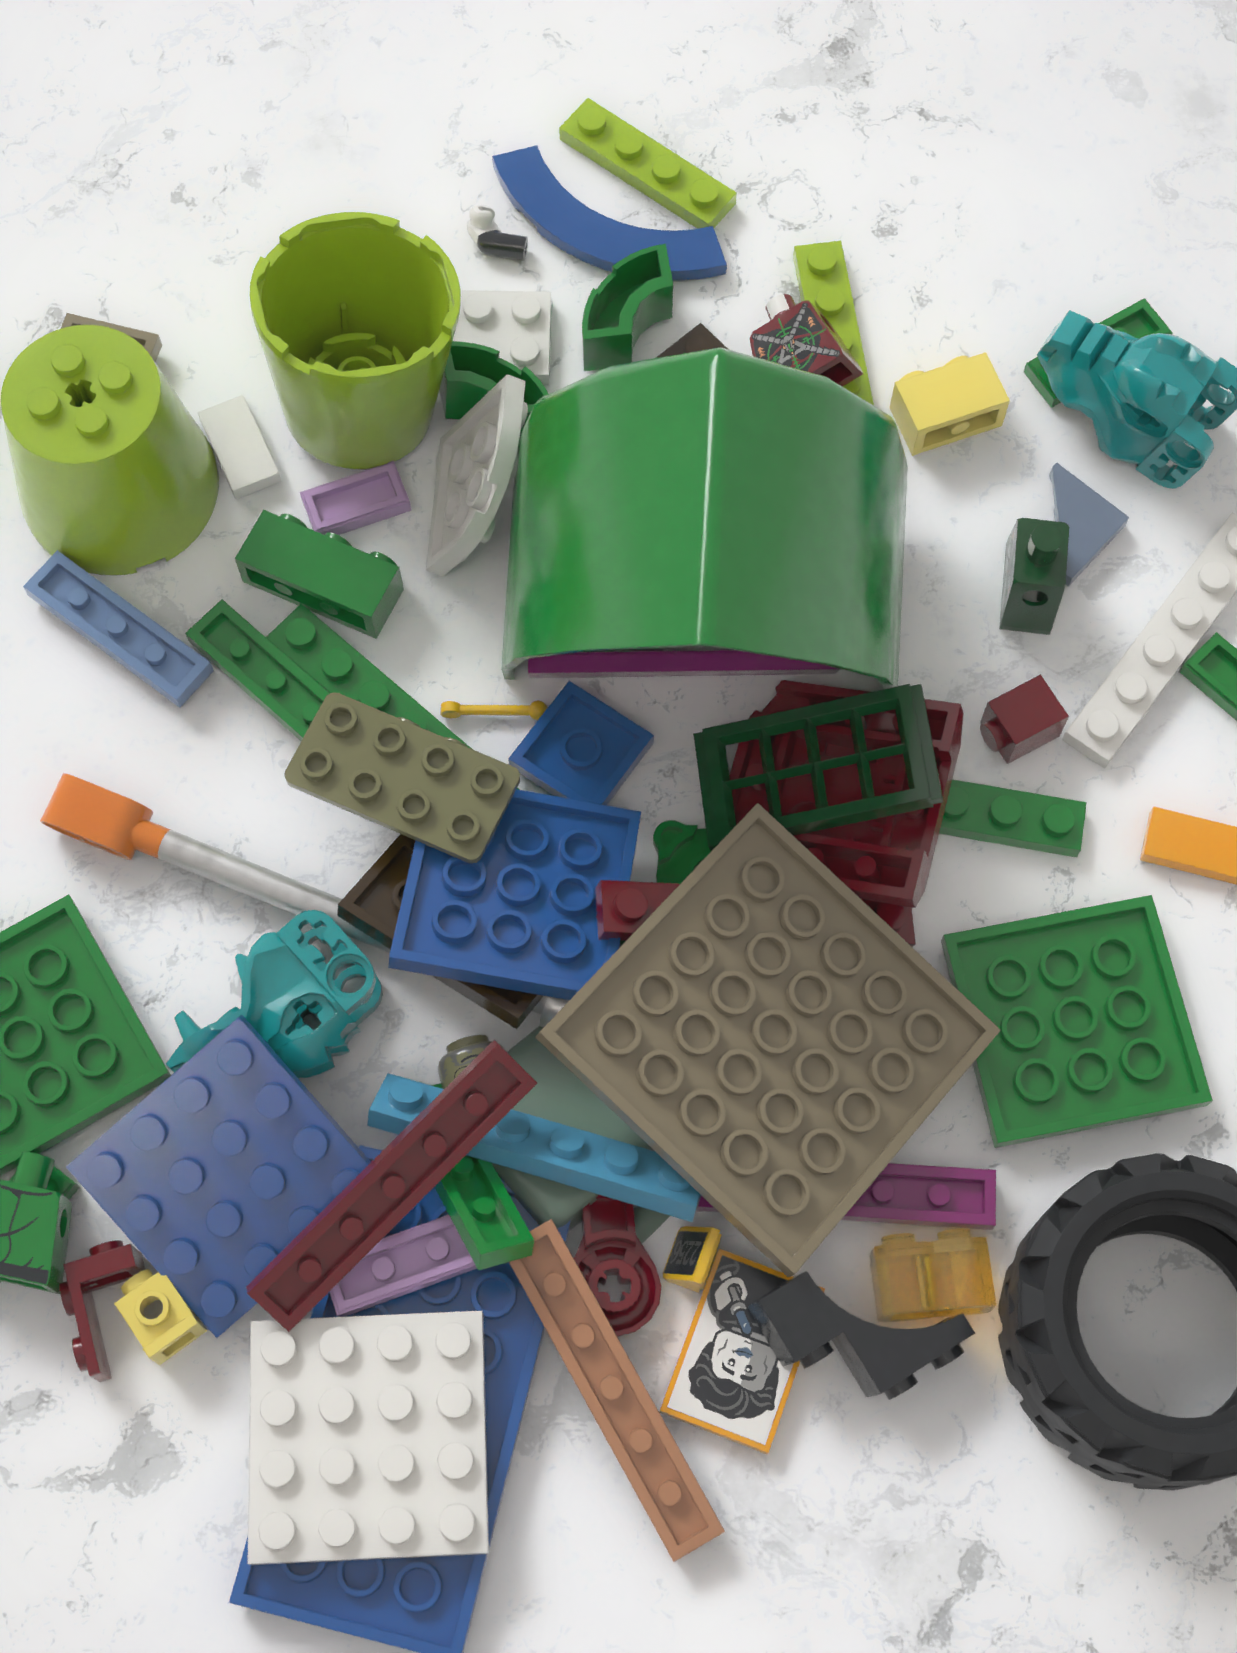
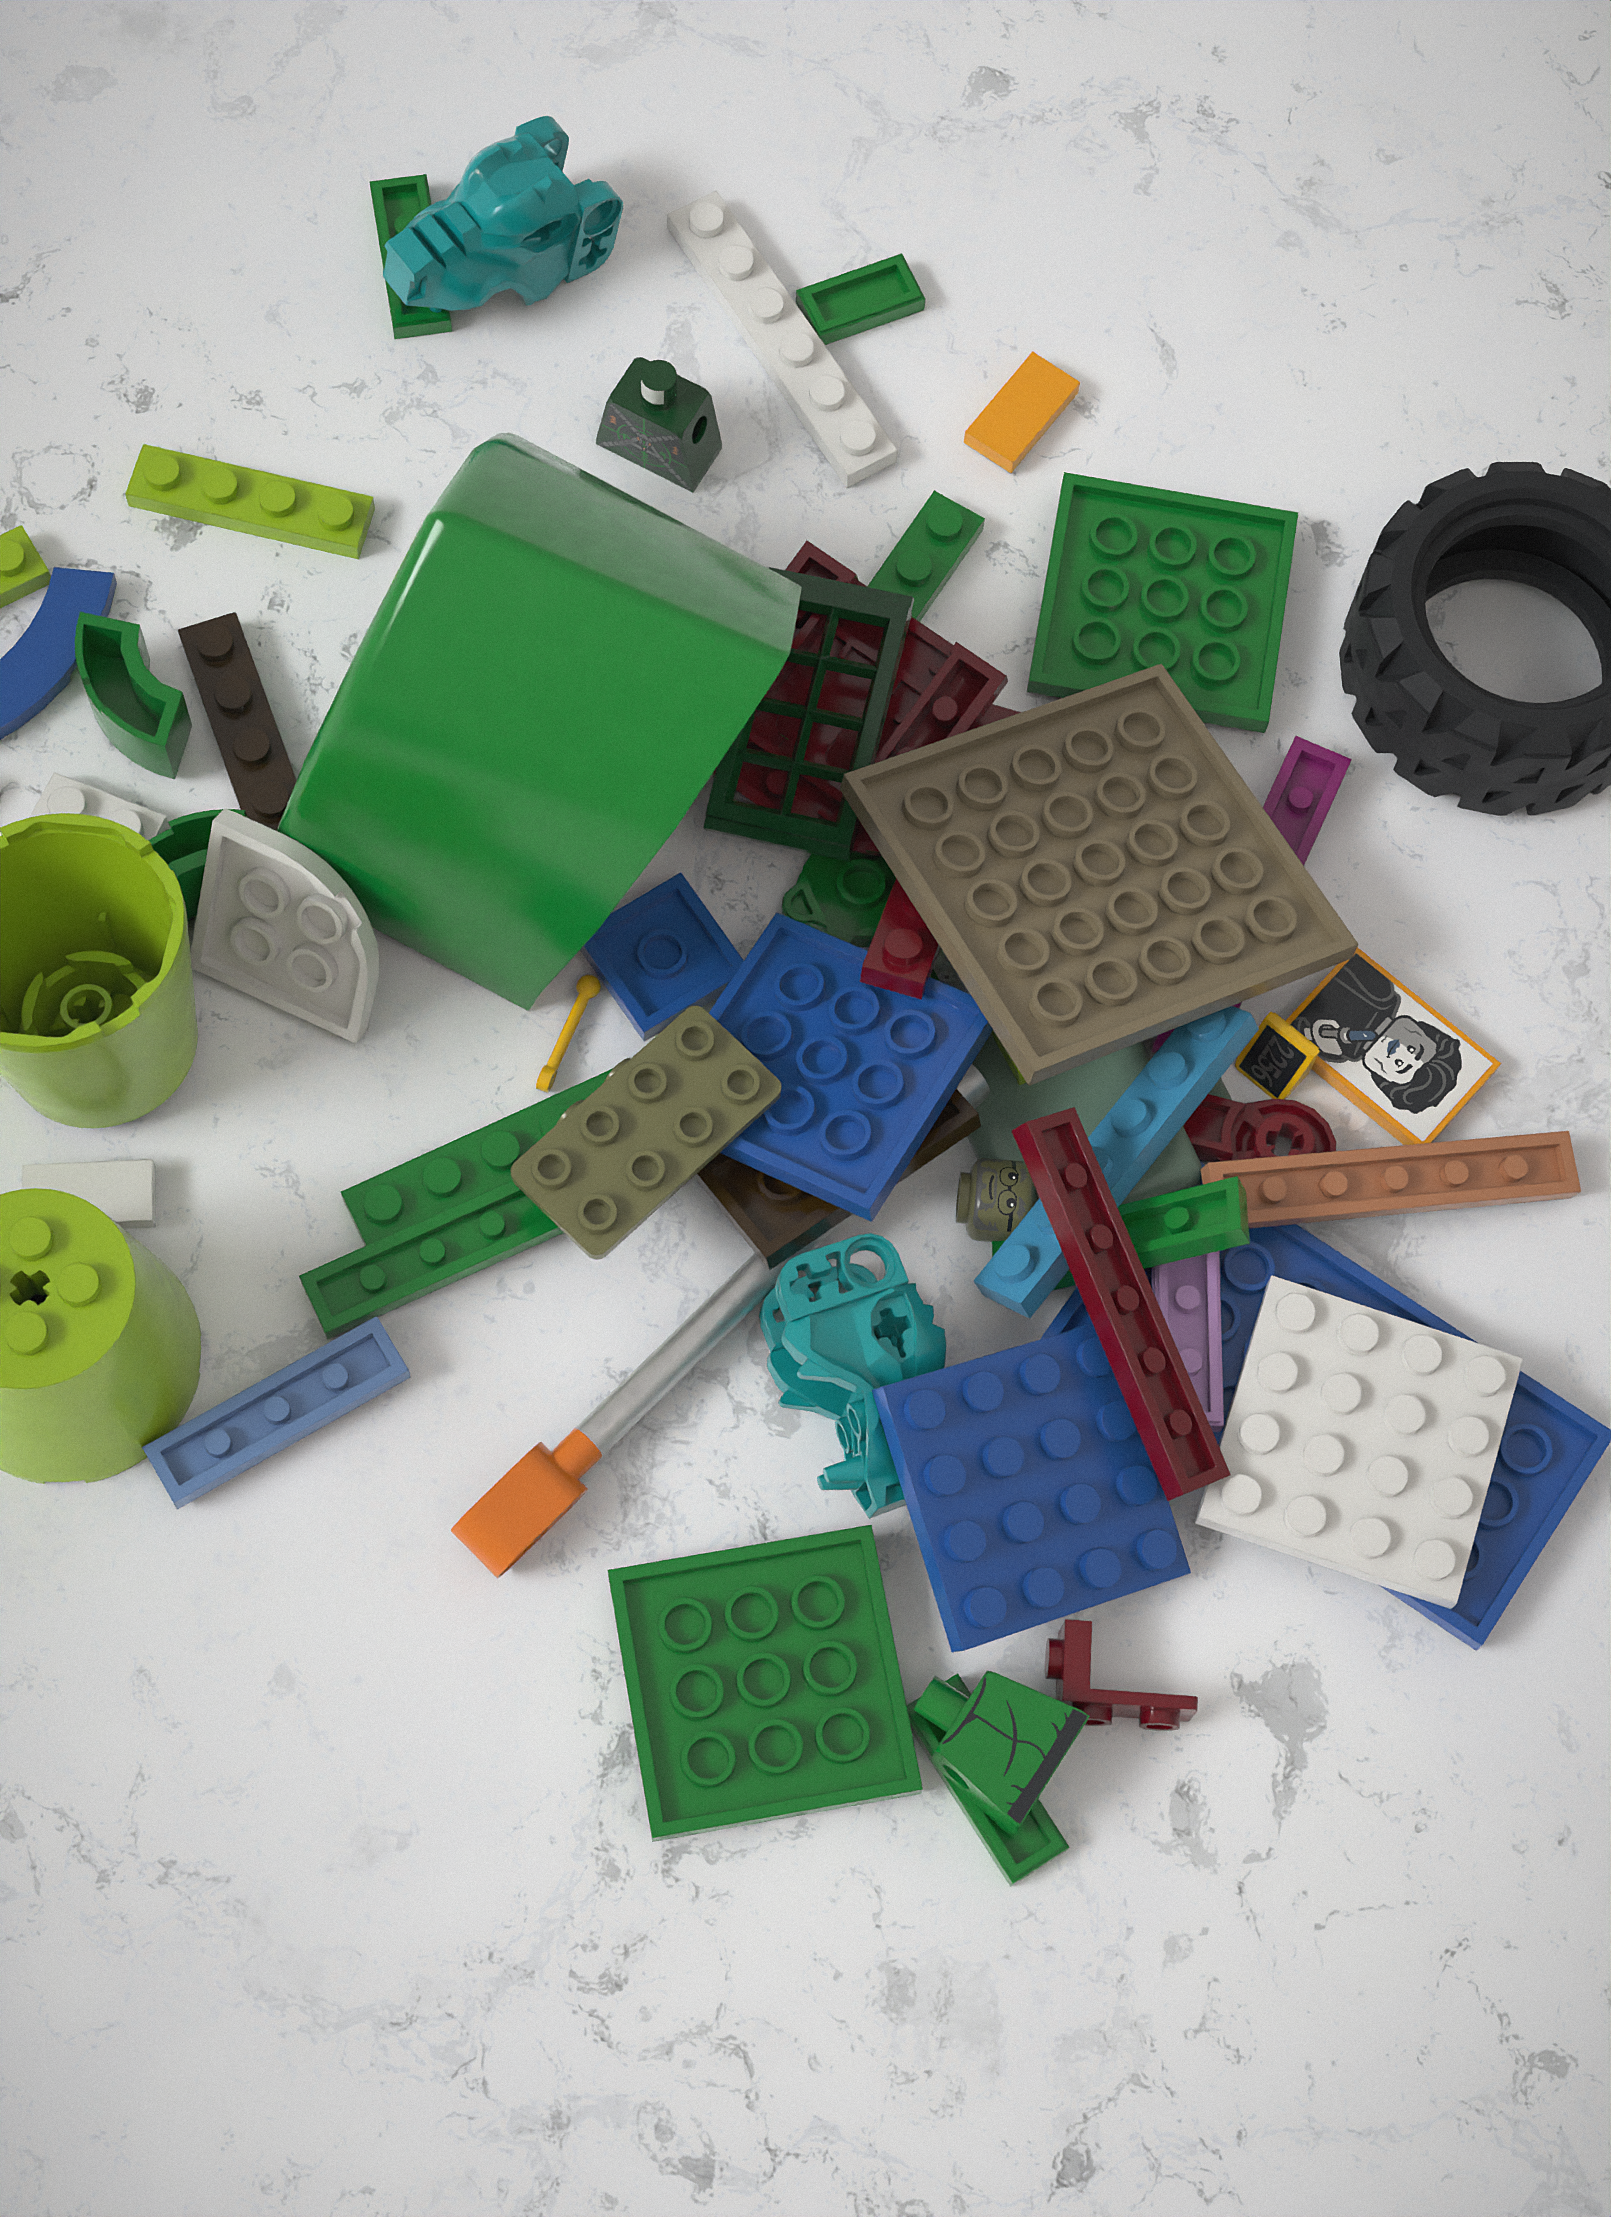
camera: 75 degrees left, 0 degrees up
light yellow brick [114,1269,207,1365] -> none
green brick [235,509,404,639] -> none
lavender tile [300,461,412,535] -> none
black arch [747,1271,975,1400] -> none
torso [749,294,863,387] -> none
clear yellow brick [869,1228,997,1322] -> none
light yellow brick [889,352,1010,456] -> none
dark red brick [980,674,1069,764] -> none
sand blue tile [1049,463,1129,587] -> none

